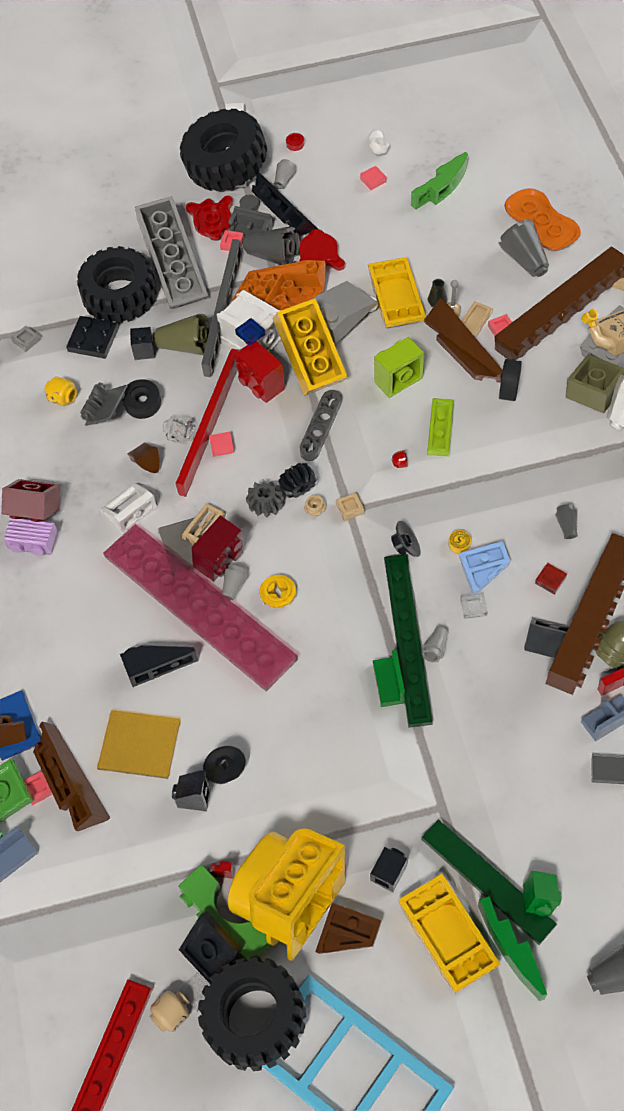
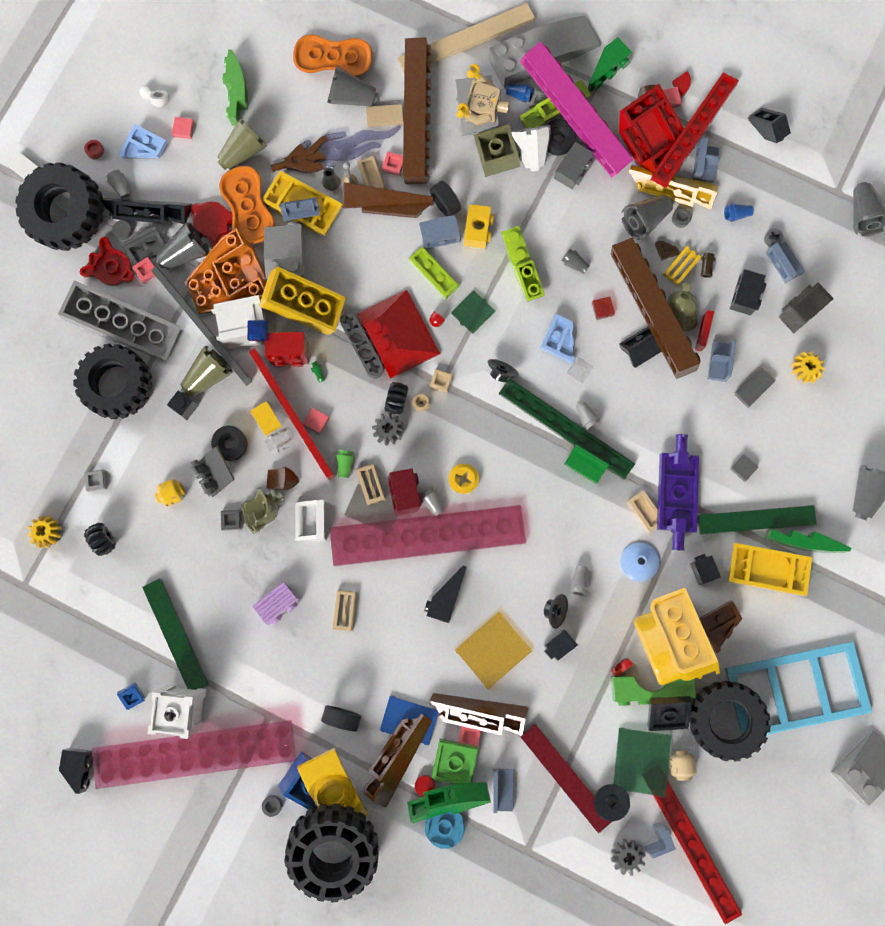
camera: 50 degrees left, 20 degrees up
brick [1,479,60,522] -> none
black plate [66,316,119,359] -> none
lime brick [374,336,424,398] -> none
yellow tile [448,530,471,553] -> none
green brick [522,871,562,916] -> none
none -> light blue wing [119,124,168,158]
none -> olive cone [217,119,268,170]
none -> orange plate [219,166,275,244]
none -> dark grey tile [221,510,242,531]
none -> olive helmet [241,489,284,534]
none -> yellow slope [250,400,282,436]
none -> piece [271,125,401,173]
none -> sand blue hinge [280,197,320,221]
none -> green piece [311,361,325,383]
none -> tan tile [333,590,357,631]
none -> bright green cone [336,450,355,478]
none -> red slope [357,290,440,379]
none -> tan tile [366,104,403,127]
none -> sand blue panel [419,215,460,250]
none -> clear green piece [451,290,496,334]
none -> yellow brick [464,204,494,249]
none -> lime slope [501,226,545,302]
none -> dark red tile [520,724,613,834]
none -> light grey cone [570,566,589,596]
none -> black piece [594,784,630,821]
none -> dark grey gear [610,839,646,876]
none -> clear green piece [613,727,671,798]
none -> light blue dish [620,542,660,581]
none -> tan tile [627,490,657,533]
none -> sand blue panel [644,822,676,858]
none -> dark purple plate [657,434,699,551]
none -> dark grey tile [730,455,758,482]

